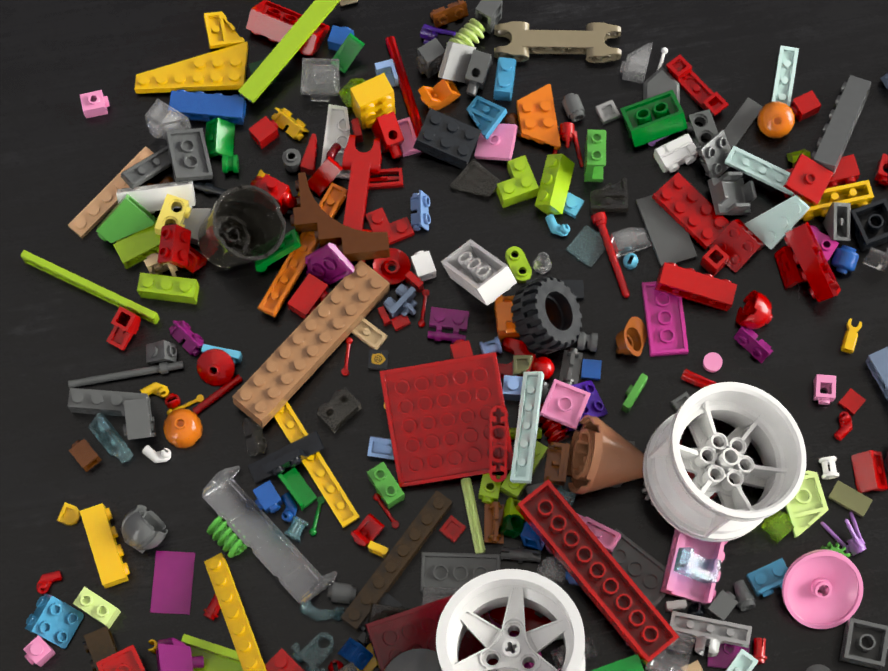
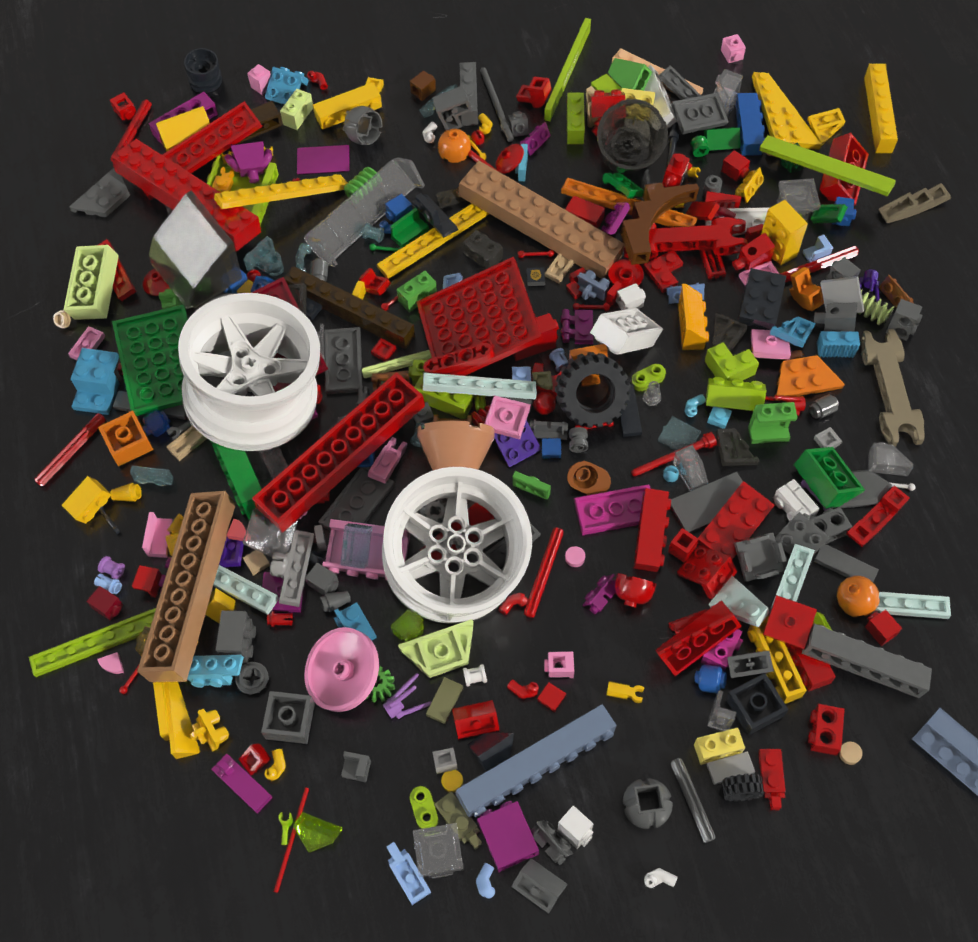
camera: 85 degrees right, 10 degrees down
none -> light orange slope [678,284,709,350]

